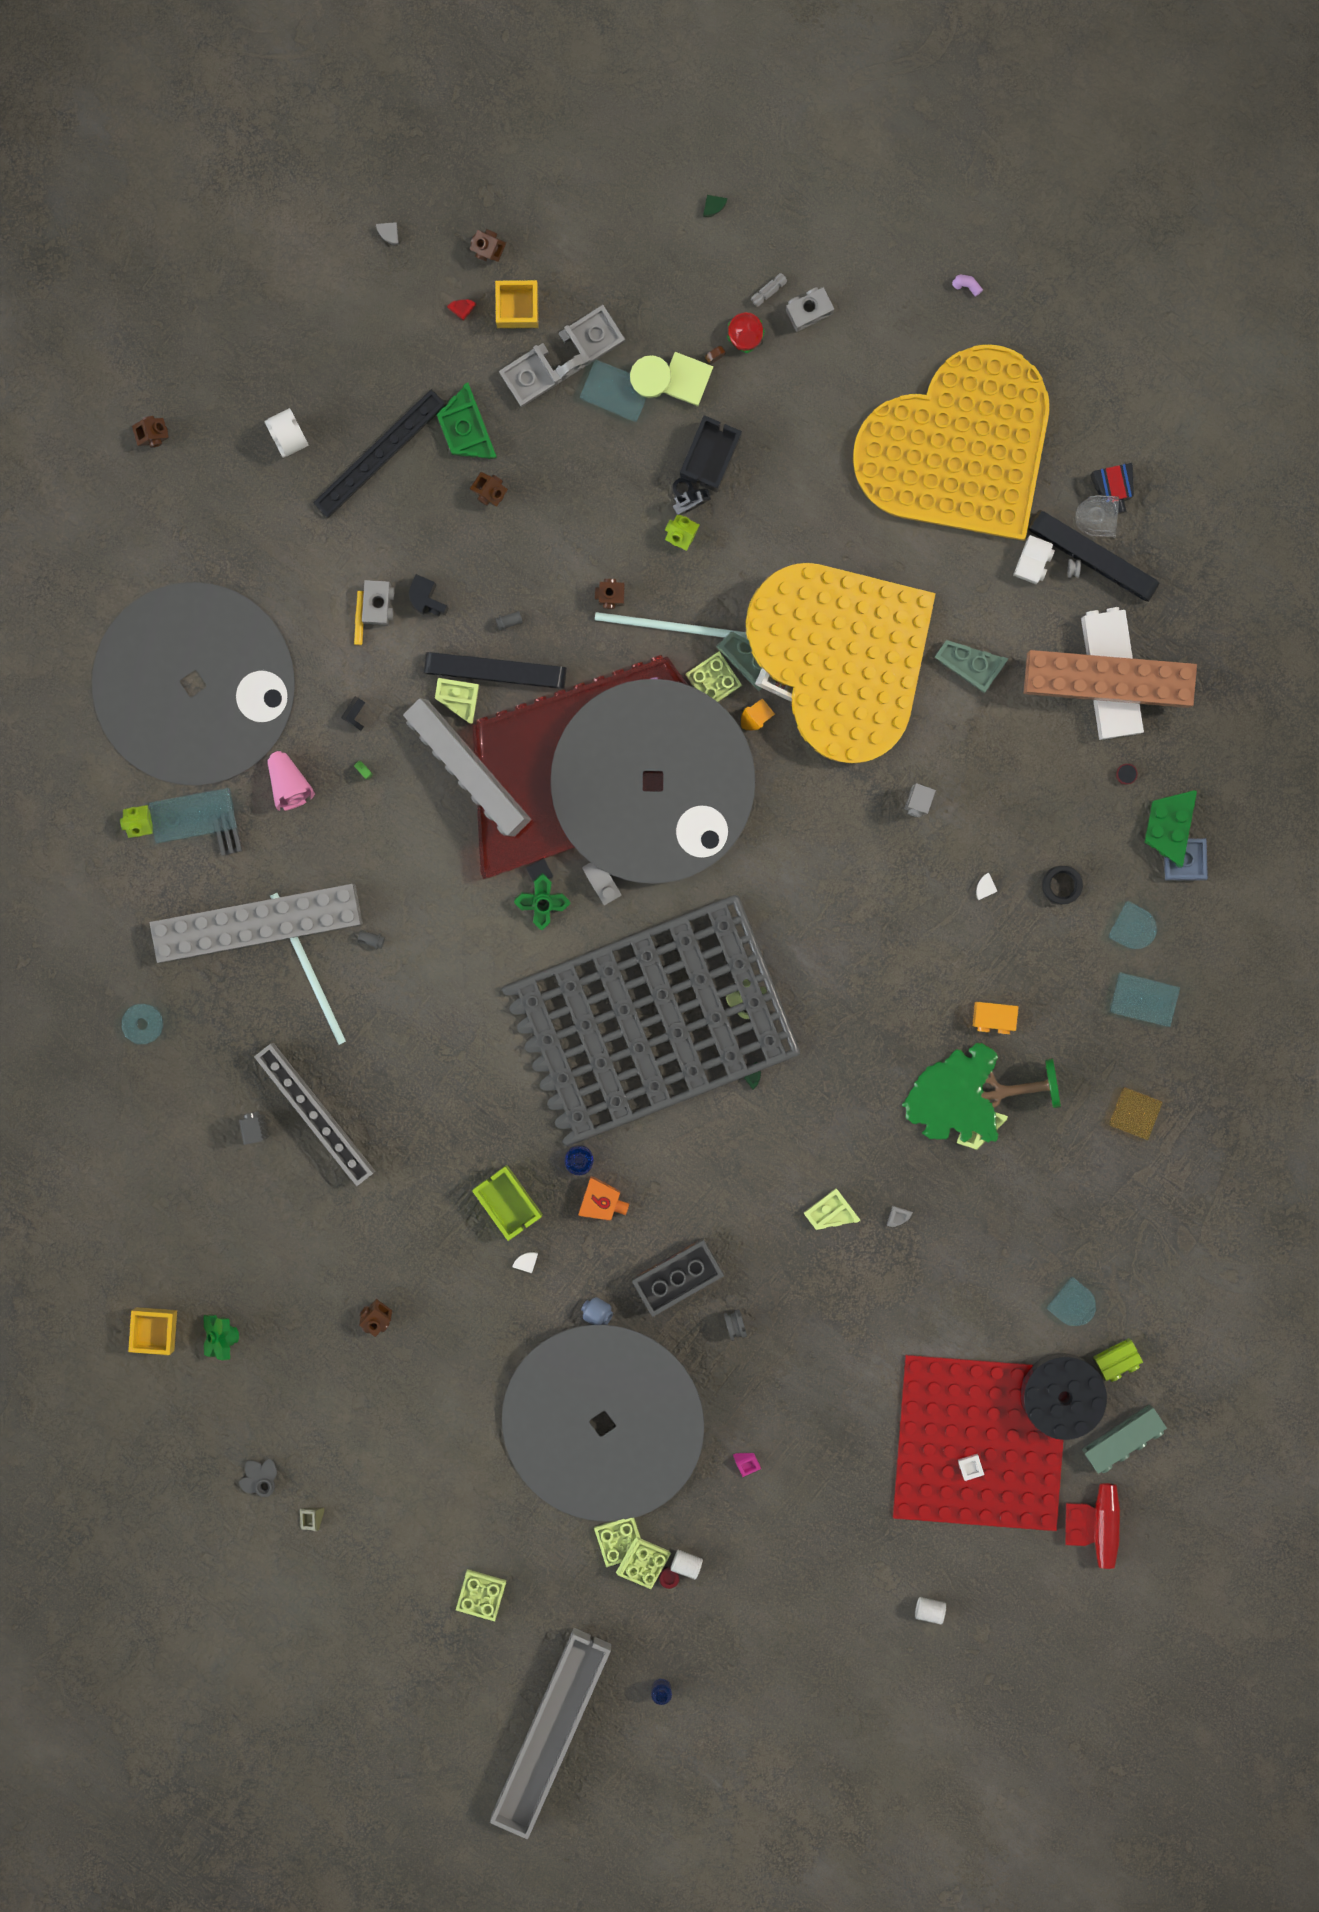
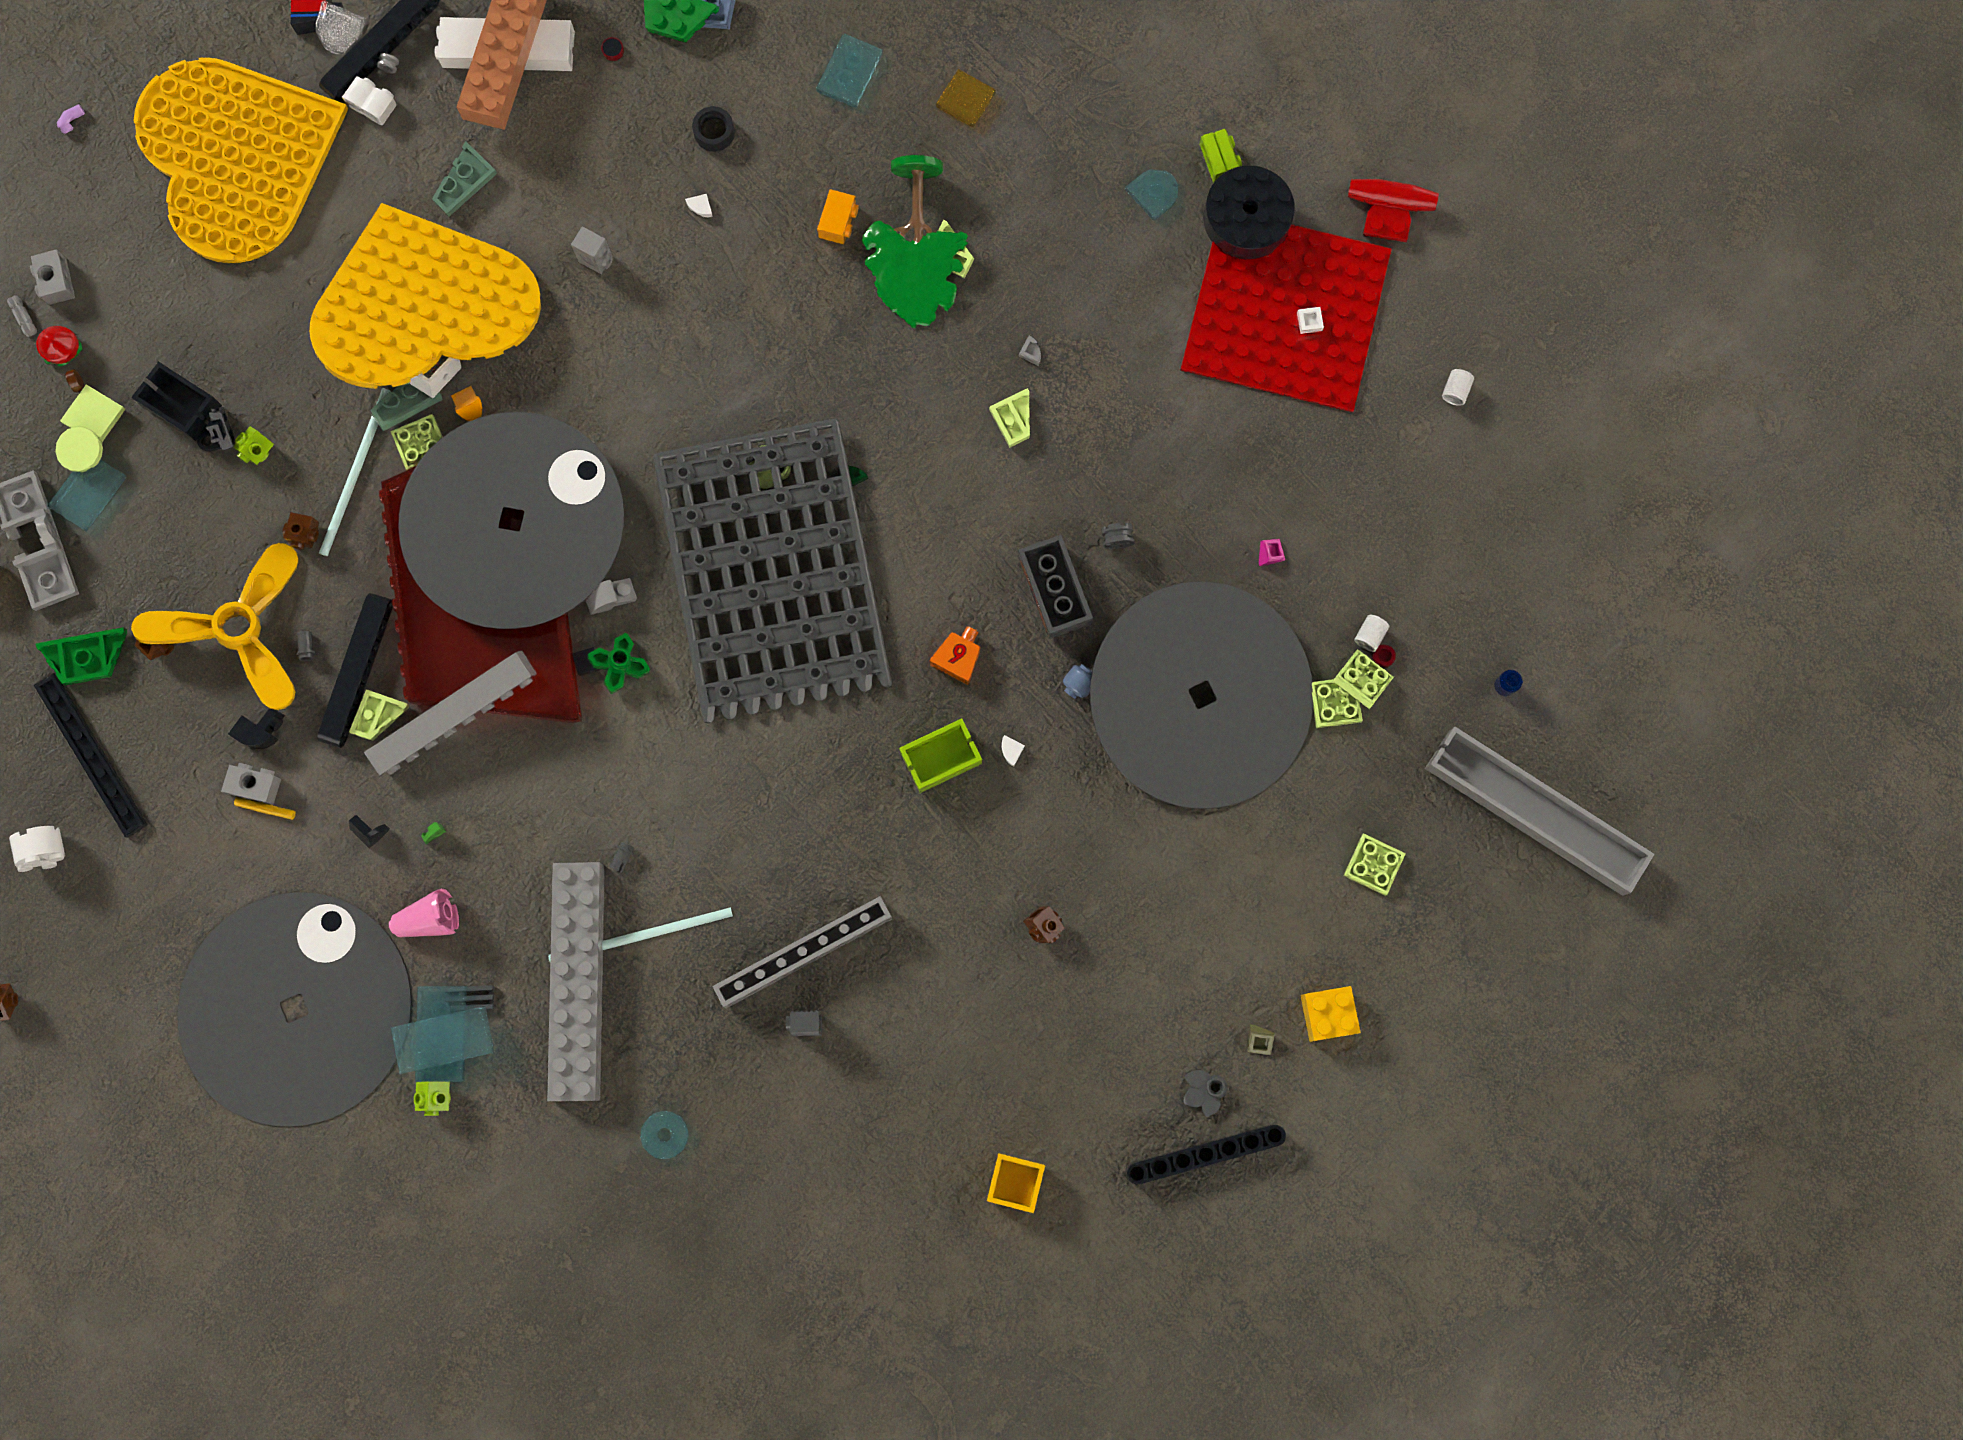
camera: 85 degrees left, 10 degrees down
green plant [203,1314,239,1361] -> none
clear blue wheel [565,1145,594,1175] -> none
sand green brick [1081,1404,1167,1474] -> none
clear light blue tile [1108,901,1157,949] -> none
none -> yellow piece [131,543,298,710]
none -> clear light blue tile [391,1006,495,1074]
none -> black beam [1125,1125,1286,1185]
none -> yellow piece [1301,986,1361,1042]

